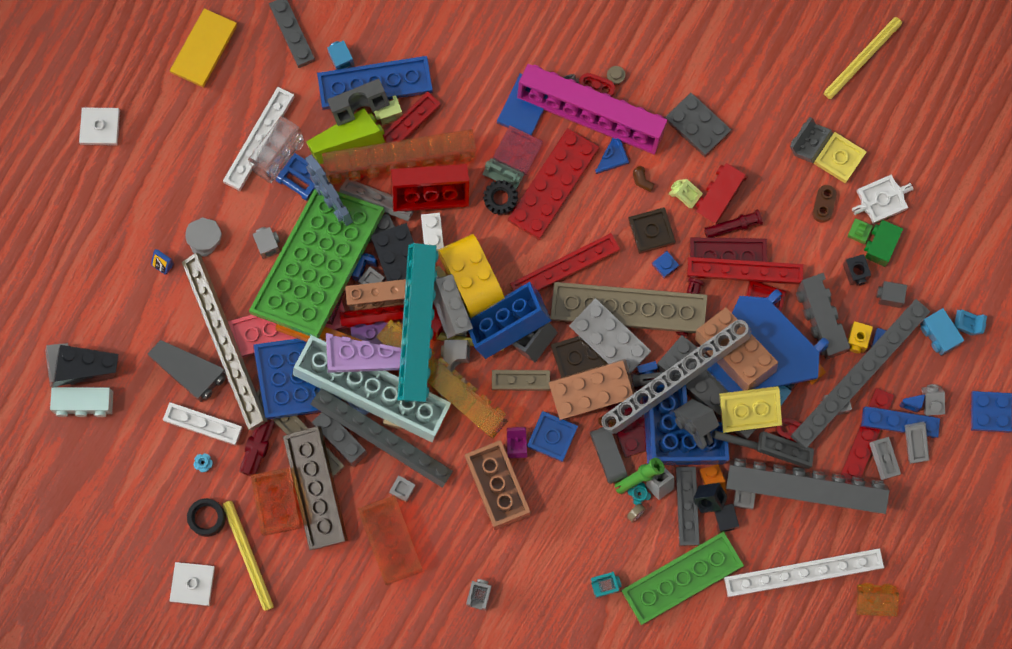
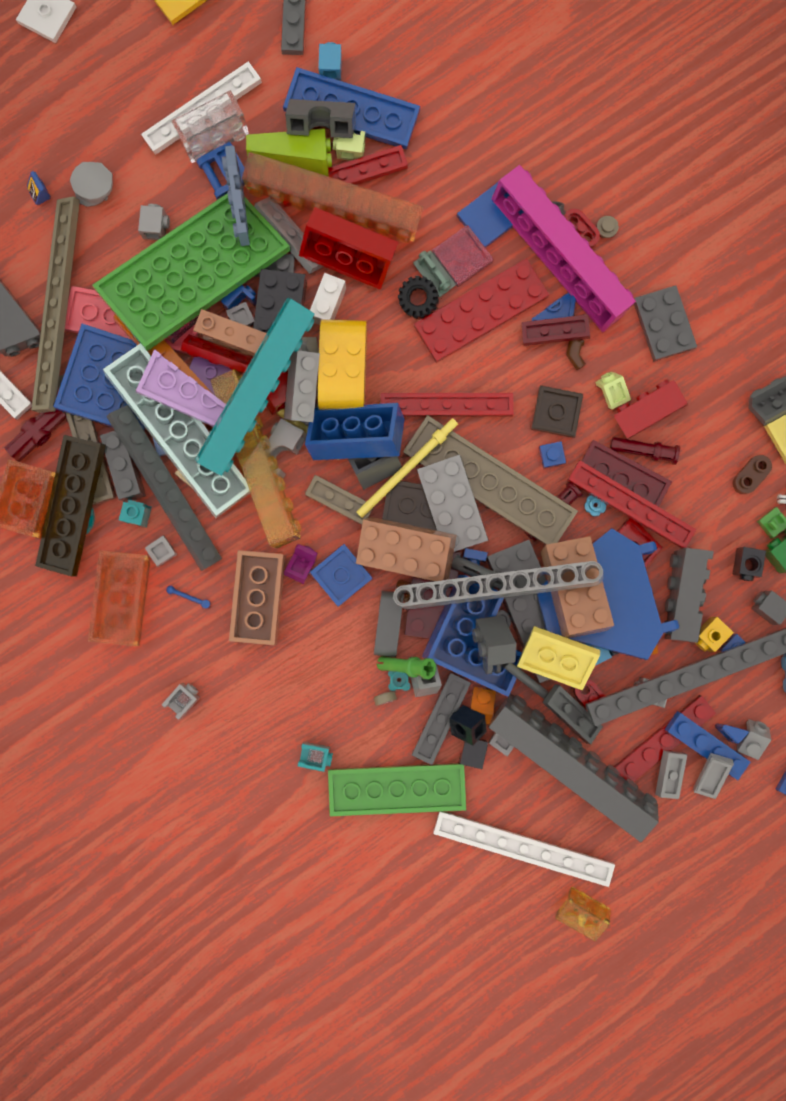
camera: 20 degrees right, 10 degrees up
none -> teal window [119,500,152,528]
none -> blue hinge [166,586,211,609]
none -> light yellow bar [356,418,458,518]
none -> dark red plate [522,315,590,346]
none -> medium azure plate [584,495,606,516]

